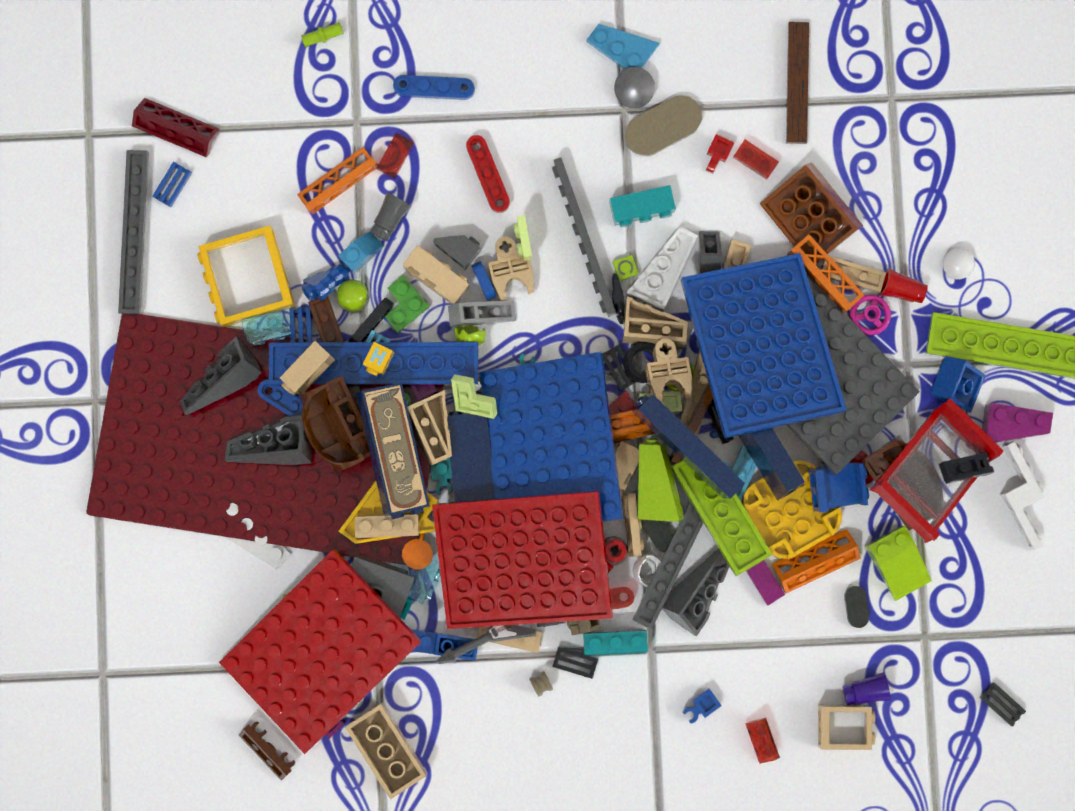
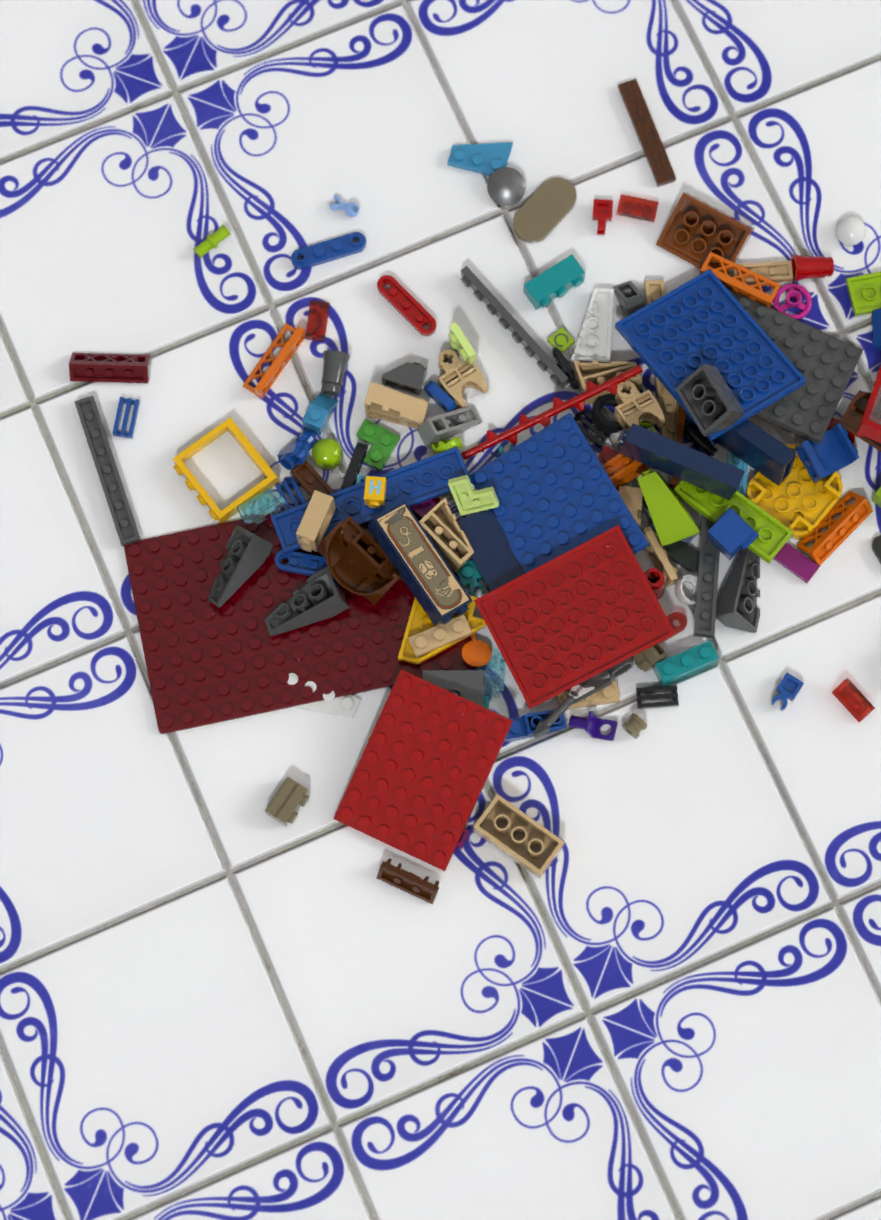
camera: 20 degrees left, 10 degrees down
none -> dark tan brick [265,777,310,827]
none -> light blue arm [329,195,359,217]
none -> red plant [461,365,643,460]
none -> dark purple bracket [569,711,618,741]
none -> flat silver slope [675,364,745,437]
none -> blue plate [707,507,759,560]

